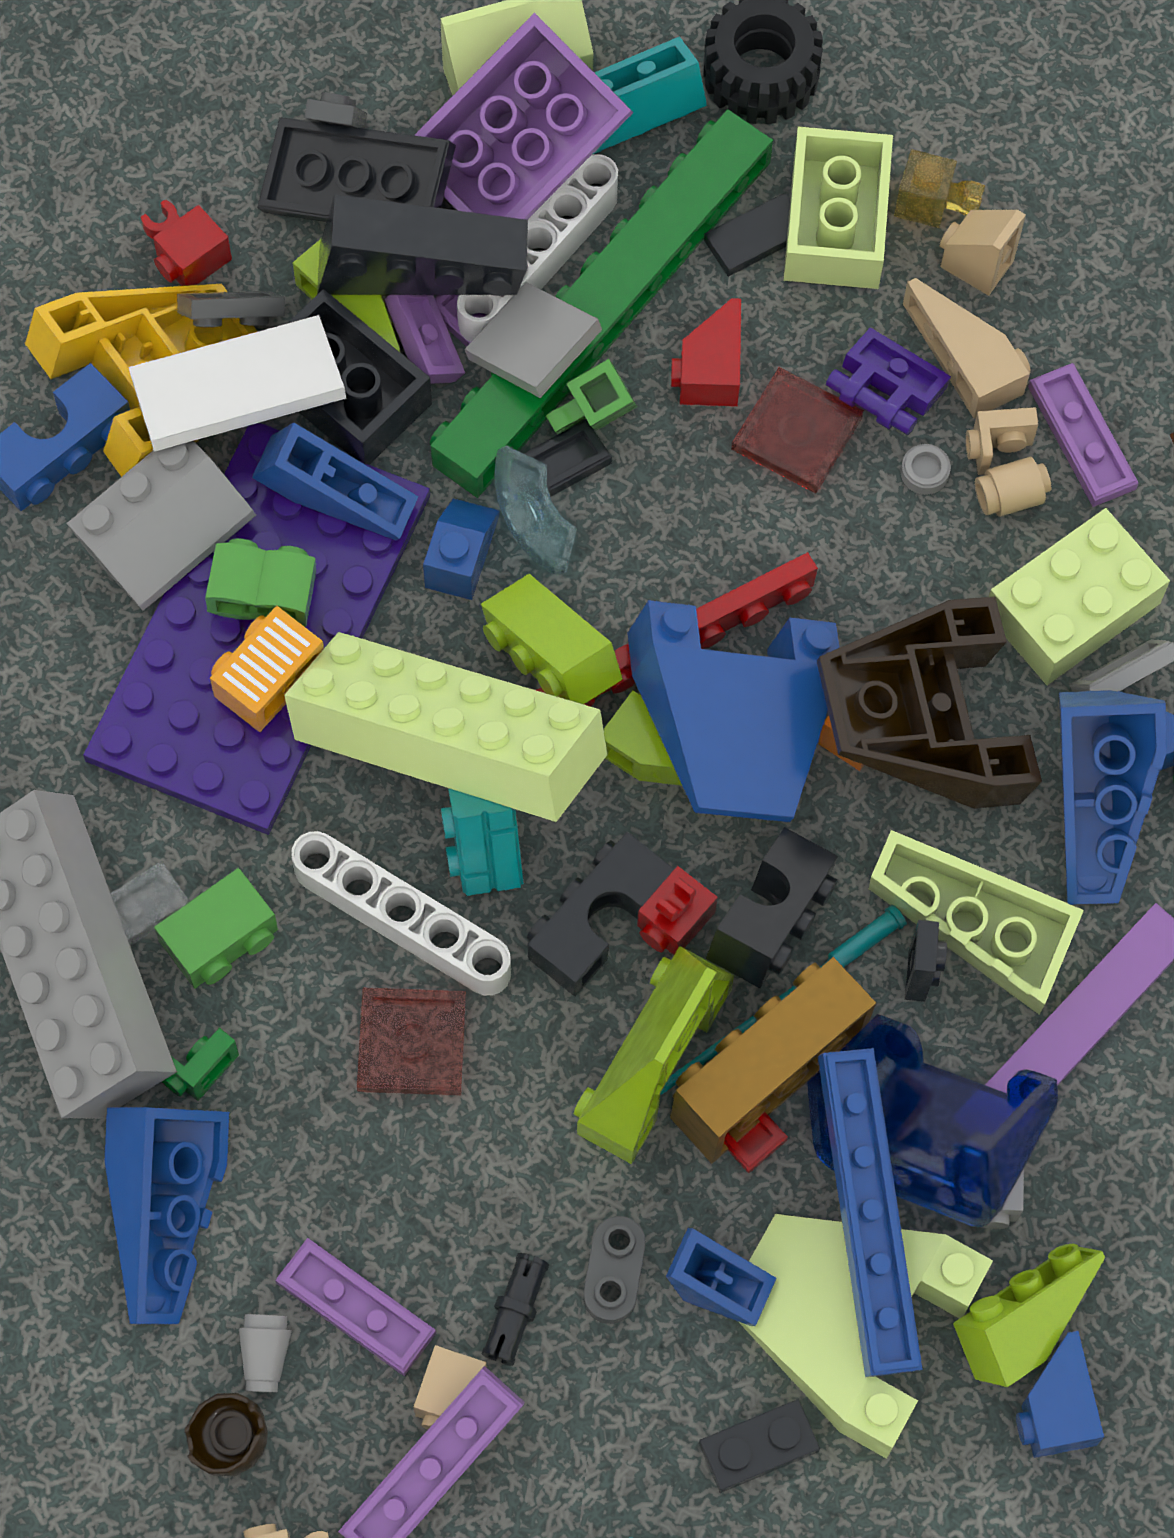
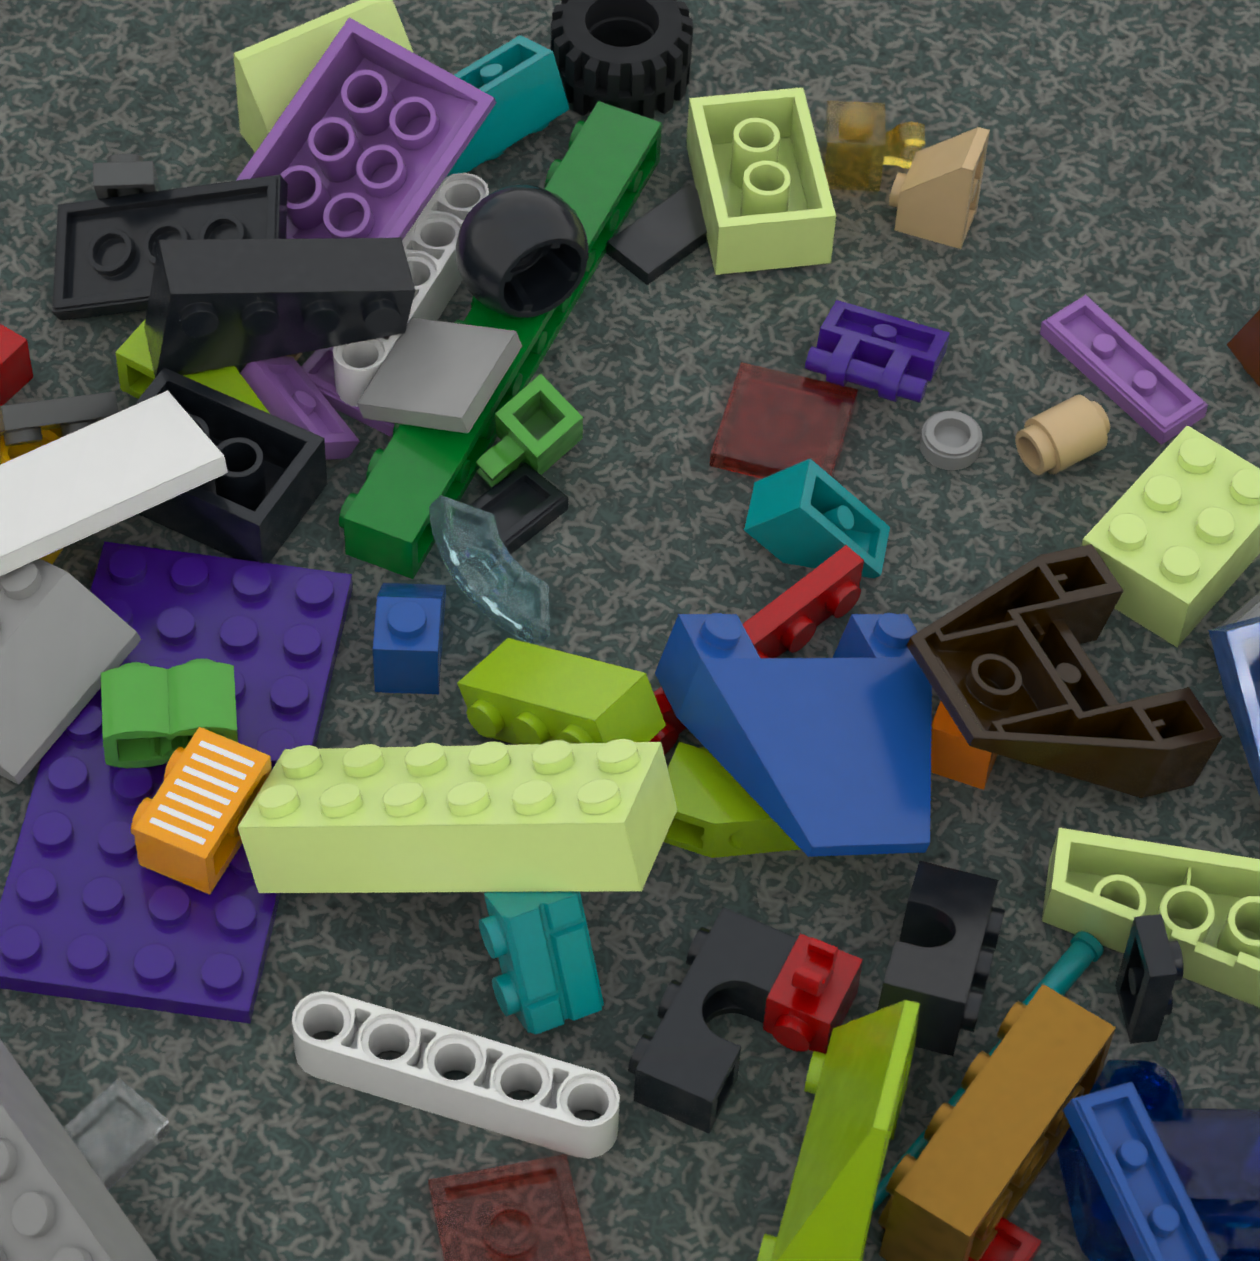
camera: 15 degrees left, 15 degrees down
bright green brick [154,868,278,989] -> none
blue slope [252,422,419,540] -> none
red slope [671,298,741,407] -> none
tan slope [903,278,1030,418] -> none
tan bracket [966,407,1038,475] -> none
none -> black wheel [456,185,589,318]
none -> teal slope [744,458,890,578]

